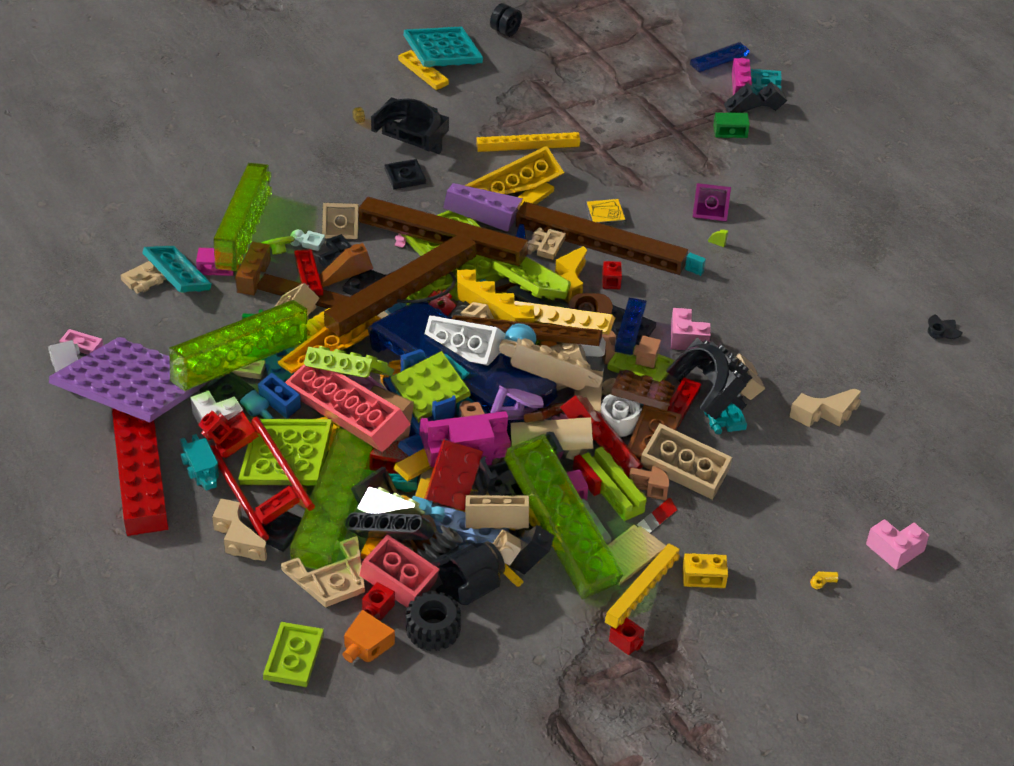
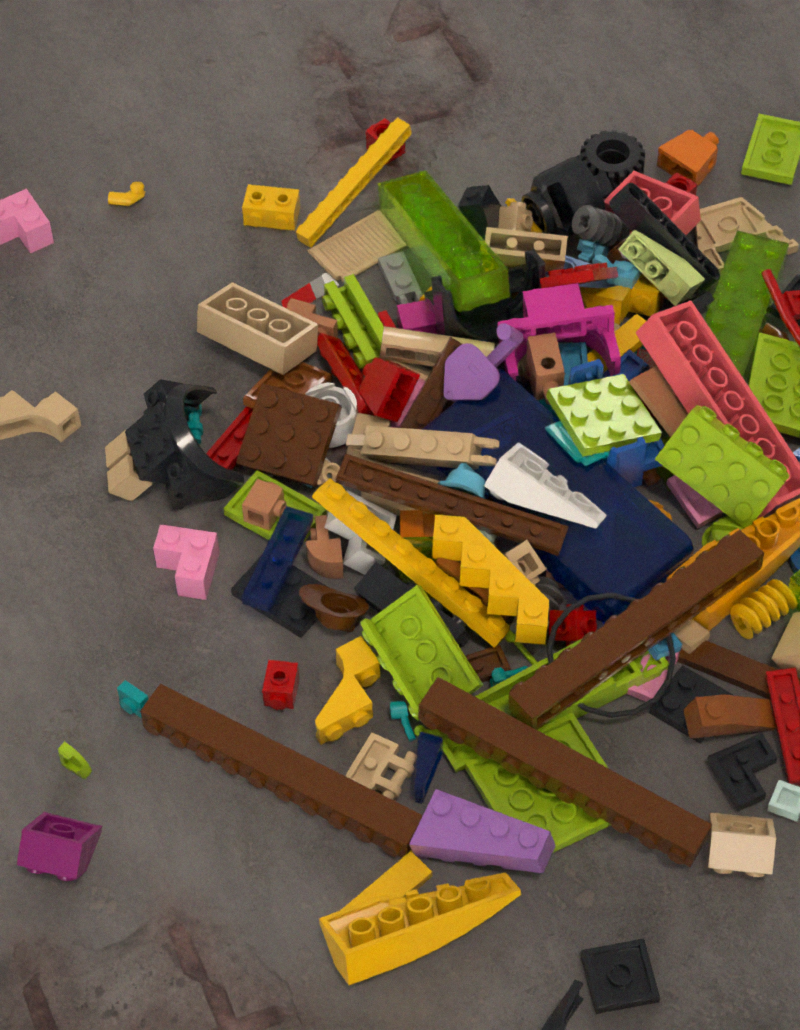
camera: 170 degrees left, 10 degrees up
yellow tile [585,199,626,226] -> none

